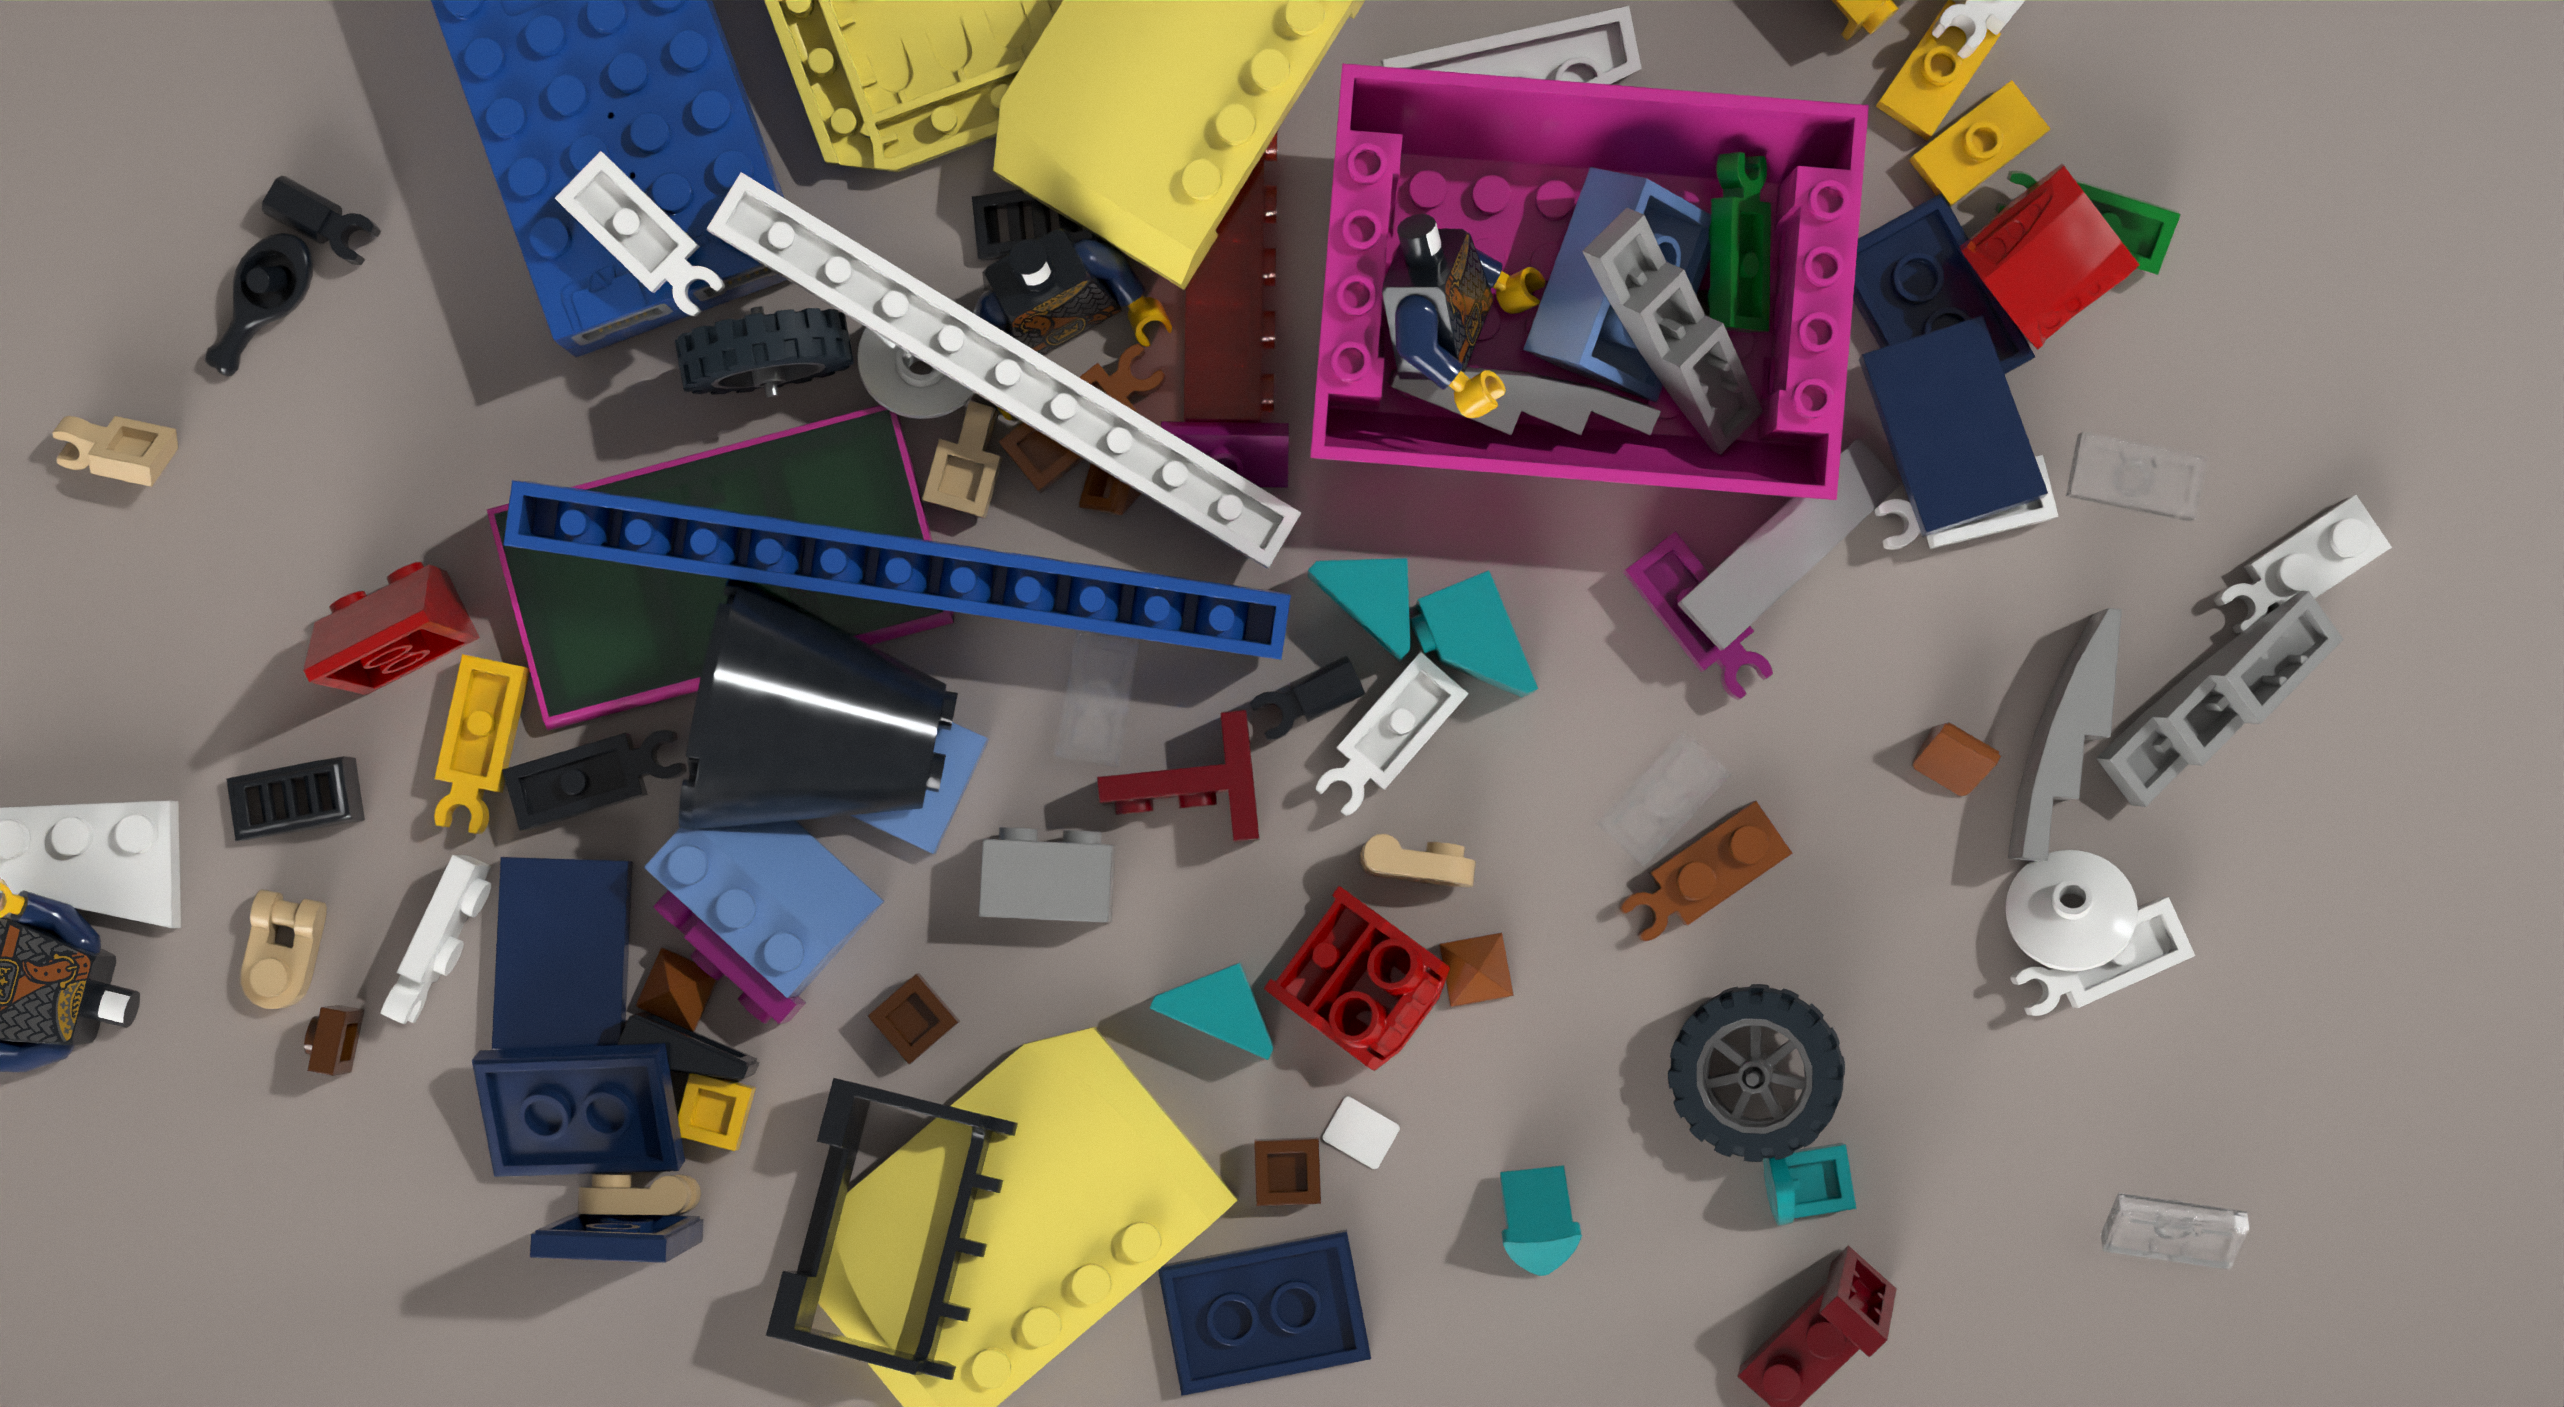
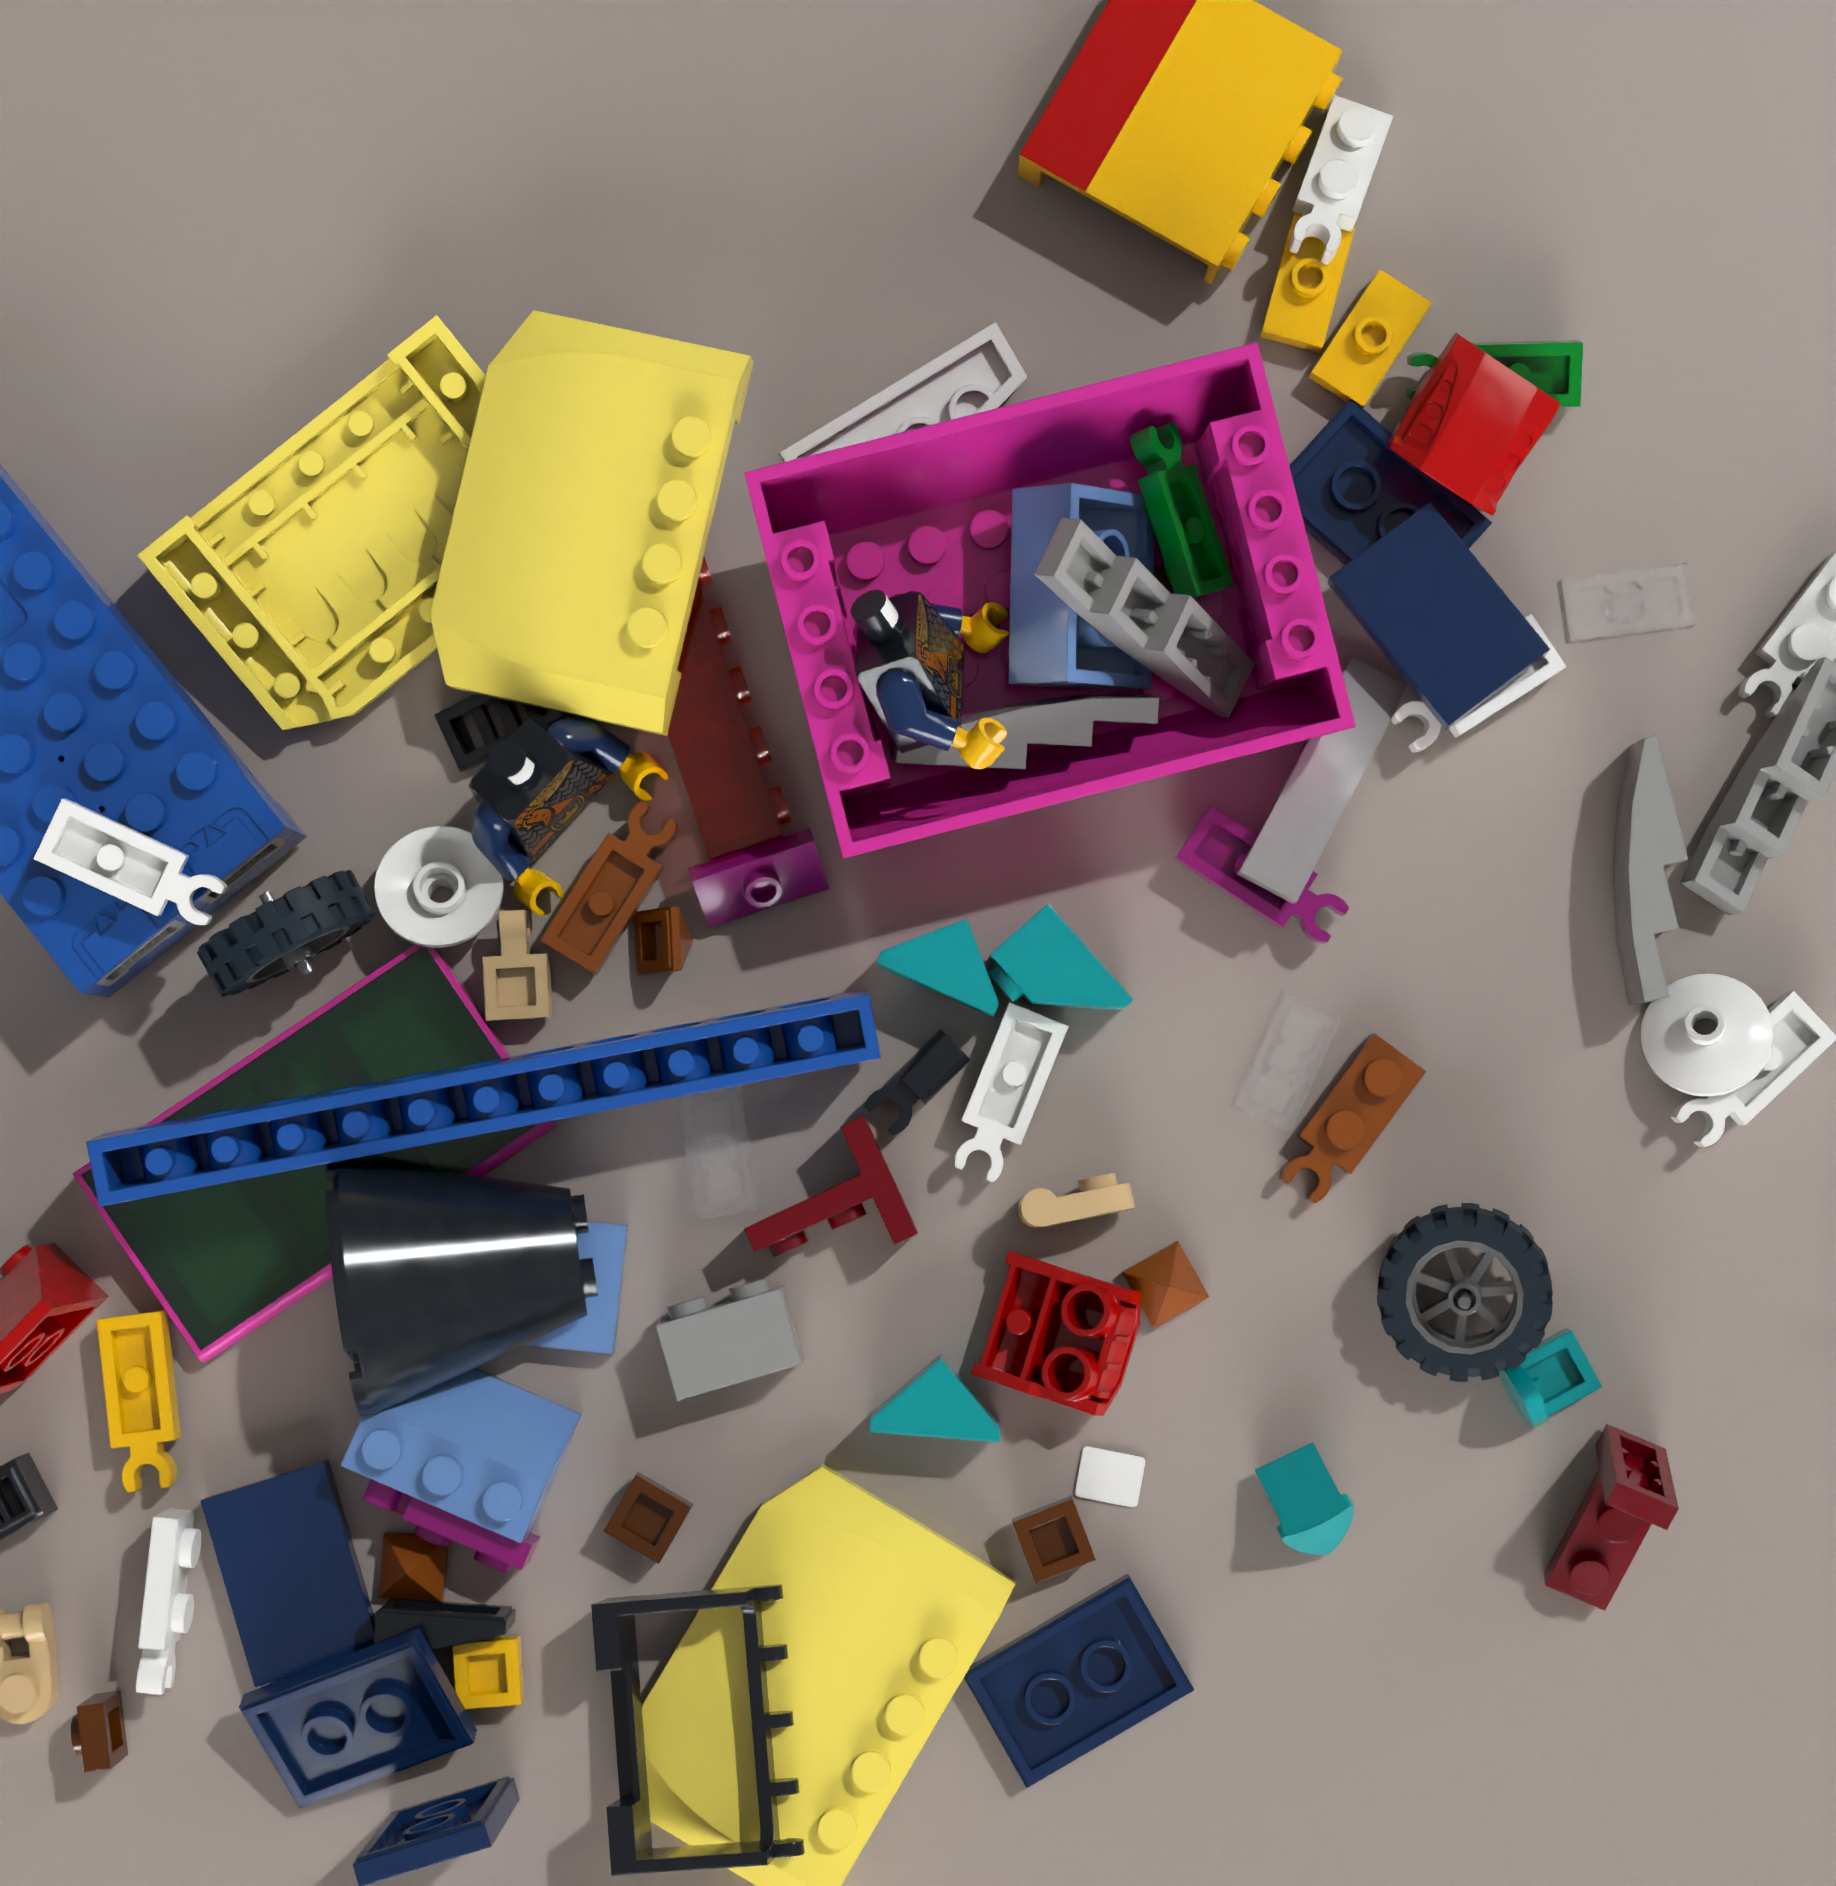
camera: 20 degrees left, 0 degrees up
black plate [502,730,687,832] -> none
tan plate [578,1174,701,1215] -> none
white plate [707,172,1301,568] -> none
dark orange slope [1912,722,2001,796] -> none

